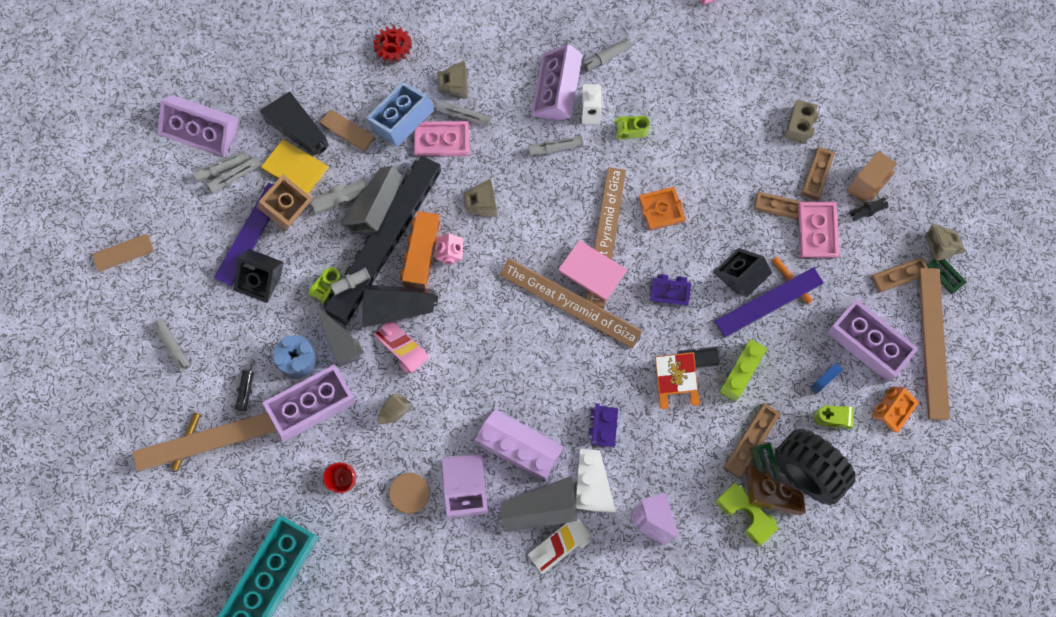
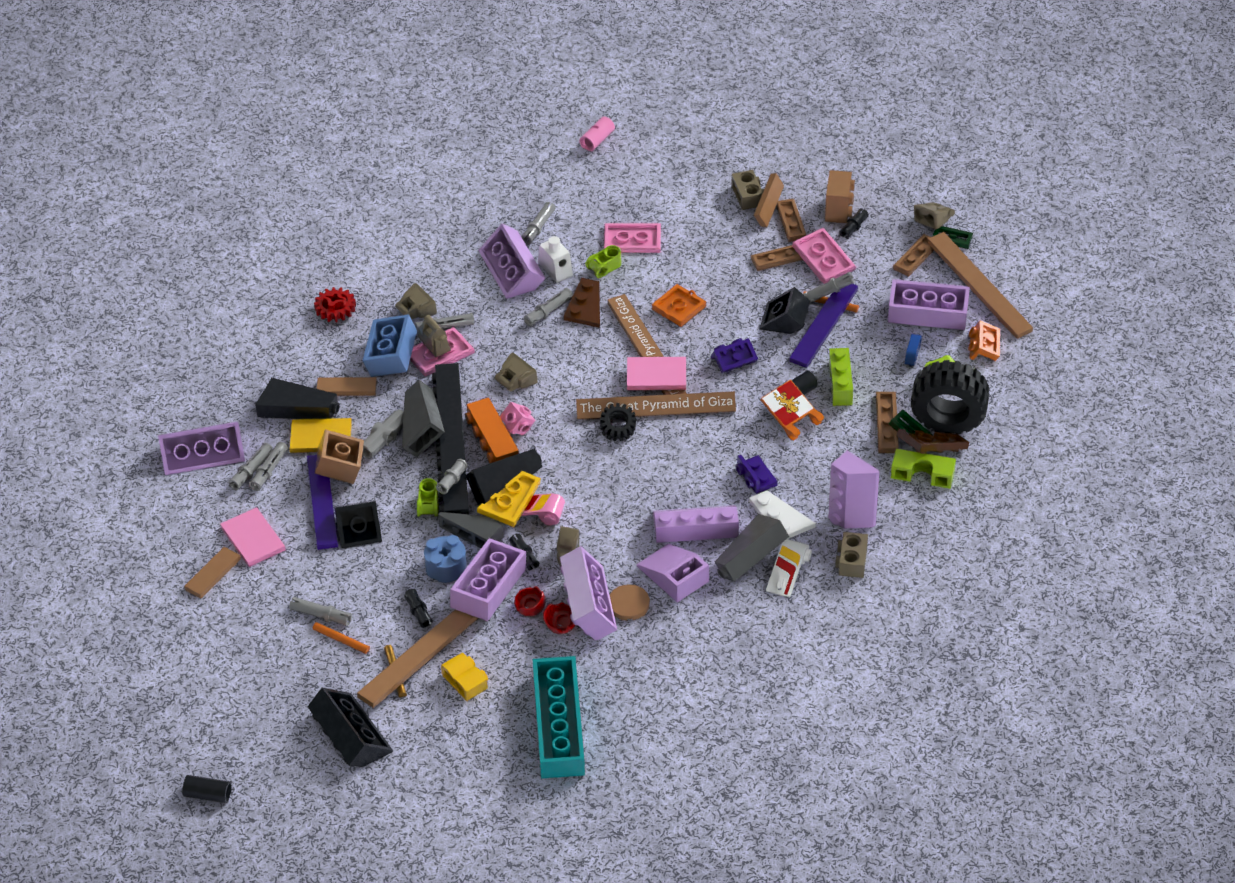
camera: 30 degrees left, 25 degrees down
none -> bright pink tile [220,507,286,567]
none -> black slope [307,687,393,767]
none -> orange bar [313,622,370,654]
none -> dark tan piece [418,315,451,357]
none -> yellow brick [441,653,488,701]
none -> yellow wing [477,471,541,527]
none -> black pin [509,534,540,571]
none -> red hair [514,586,546,617]
none -> lavender brick [560,546,617,640]
none -> reddish brown wing [563,278,600,328]
none -> black tyre [600,403,636,441]
none -> bright pink tile [604,223,661,253]
none -> medium nougat tile [754,173,784,227]
none -> light grey pin [803,272,855,303]
none -> dark tan brick [835,532,868,578]

